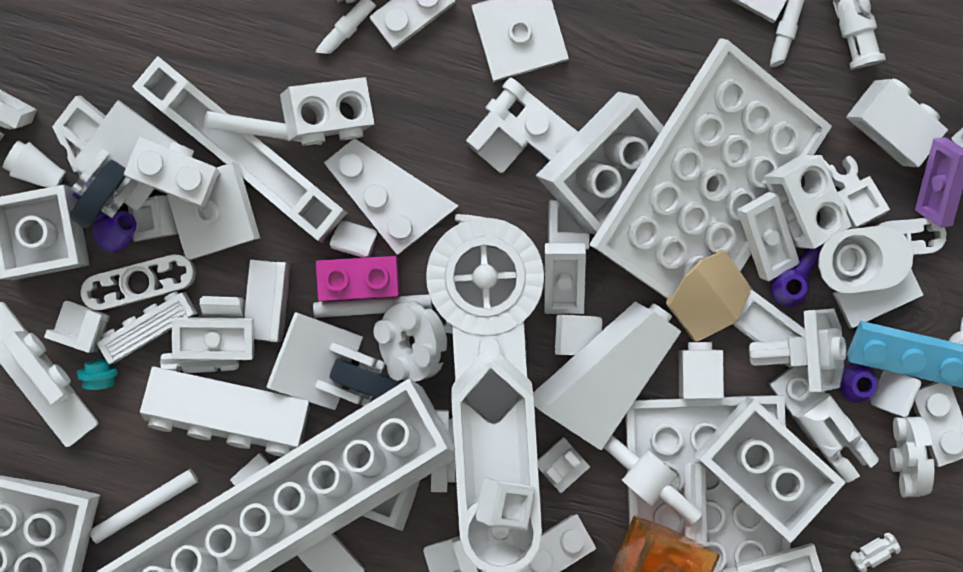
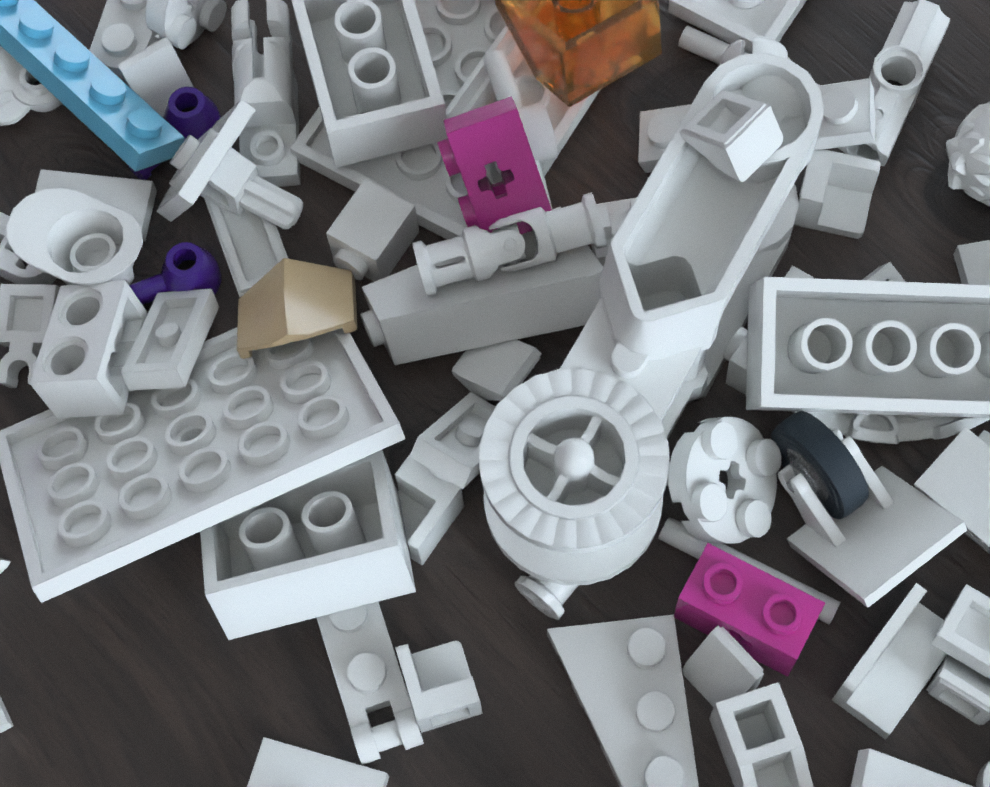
camera: 145 degrees left, 20 degrees down
none -> white piece [413,192,607,296]
none -> dark pink brick [437,96,552,235]

